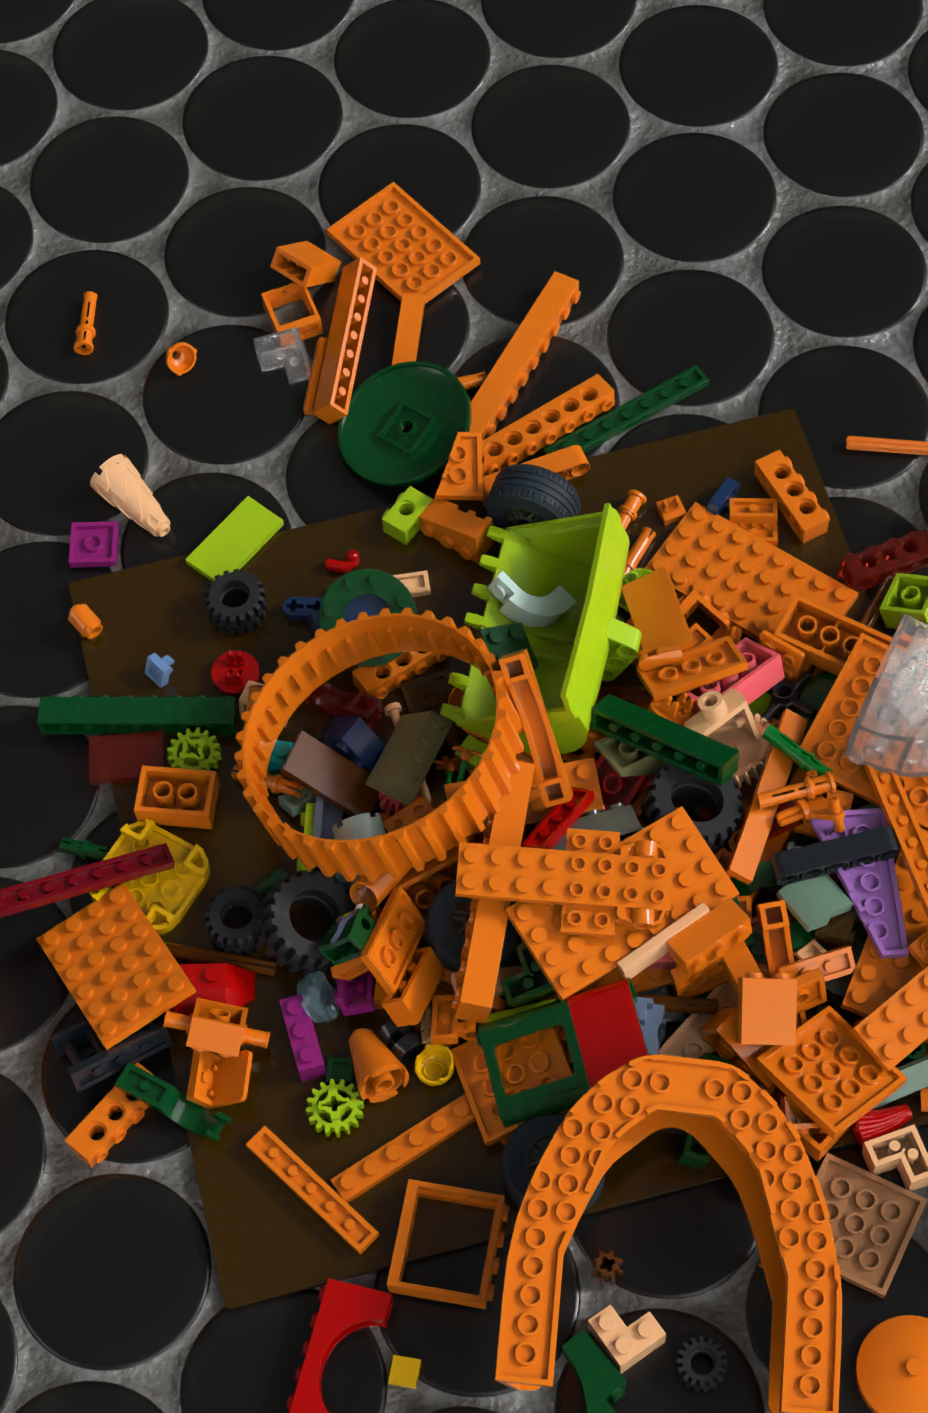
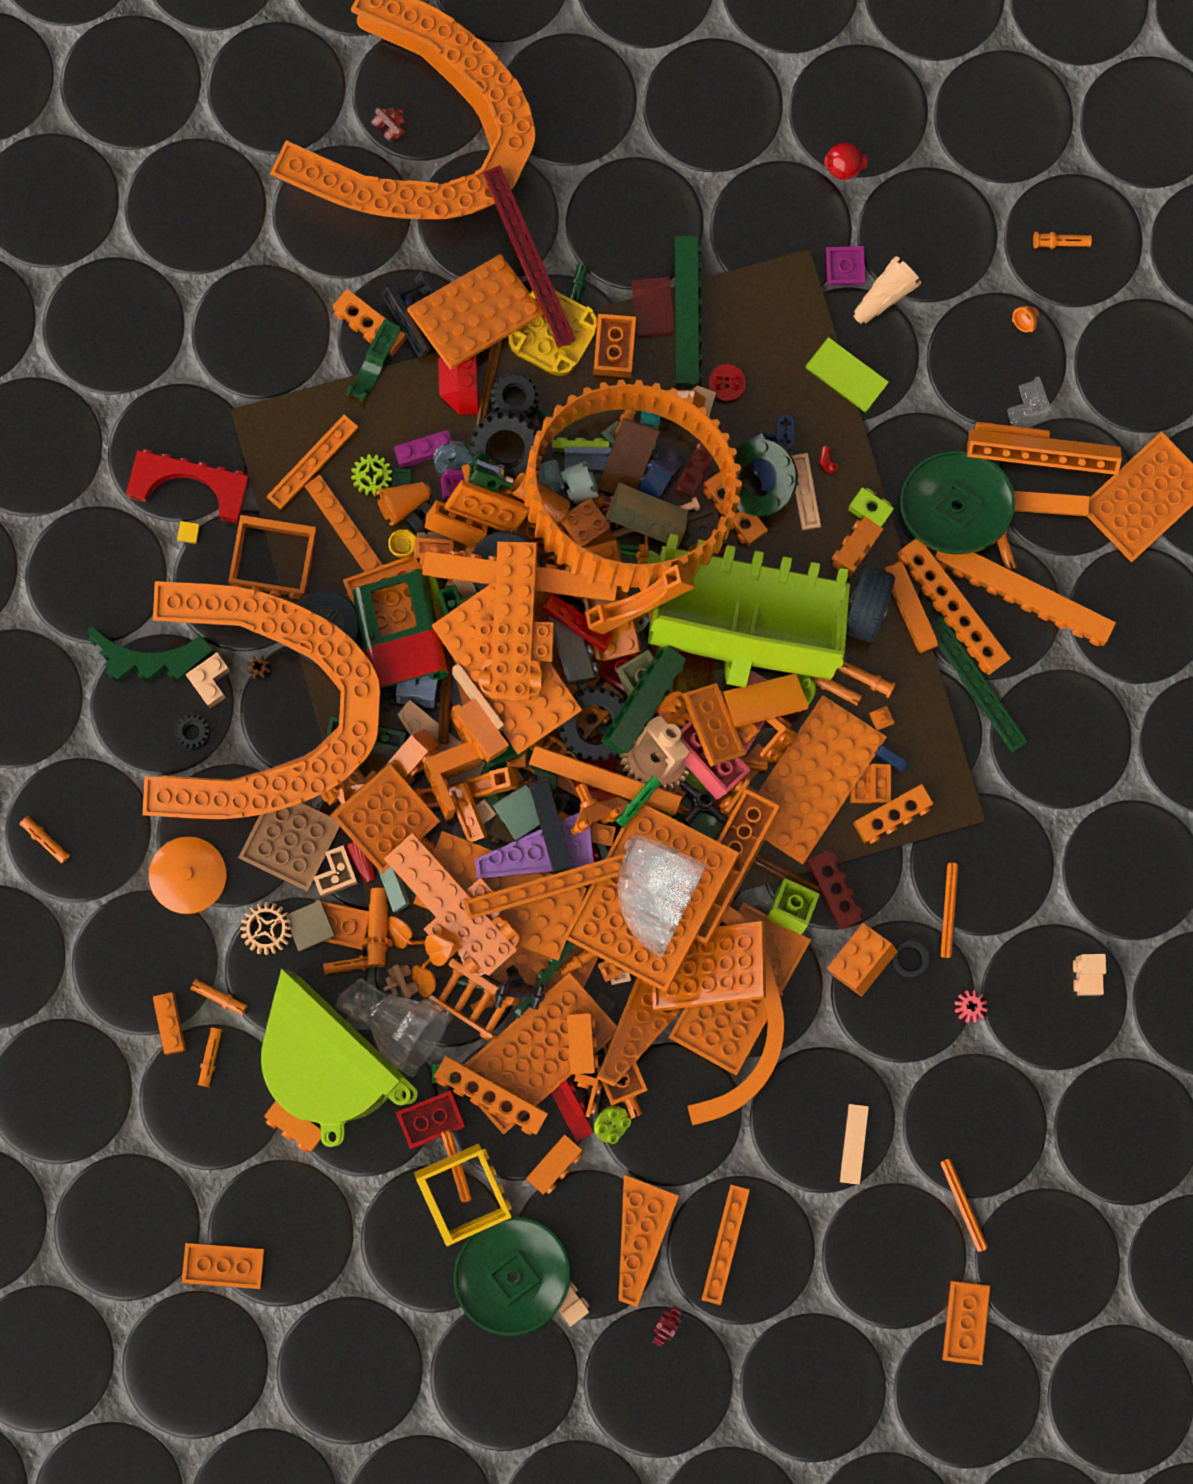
camera: 80 degrees right, 20 degrees up
orange brick [68,604,103,639] -> none
medium blue tile [145,653,174,688] -> none
orange brick [163,997,270,1058] -> none
lime gear [167,728,222,771] -> none
orange bracket [186,1050,253,1109] -> none
black tyre [204,569,268,636] -> none
orange window [261,282,323,347] -> none
orange brick [270,241,341,288] -> none
orange wing [435,432,483,500] -> none
dark green plate [476,622,538,670] -> none
light aqua arch [487,571,577,627] -> none
orange bar [636,643,684,671] -> none
orange brick [737,972,797,1046] -> none
orange pin [755,771,836,809] -> none

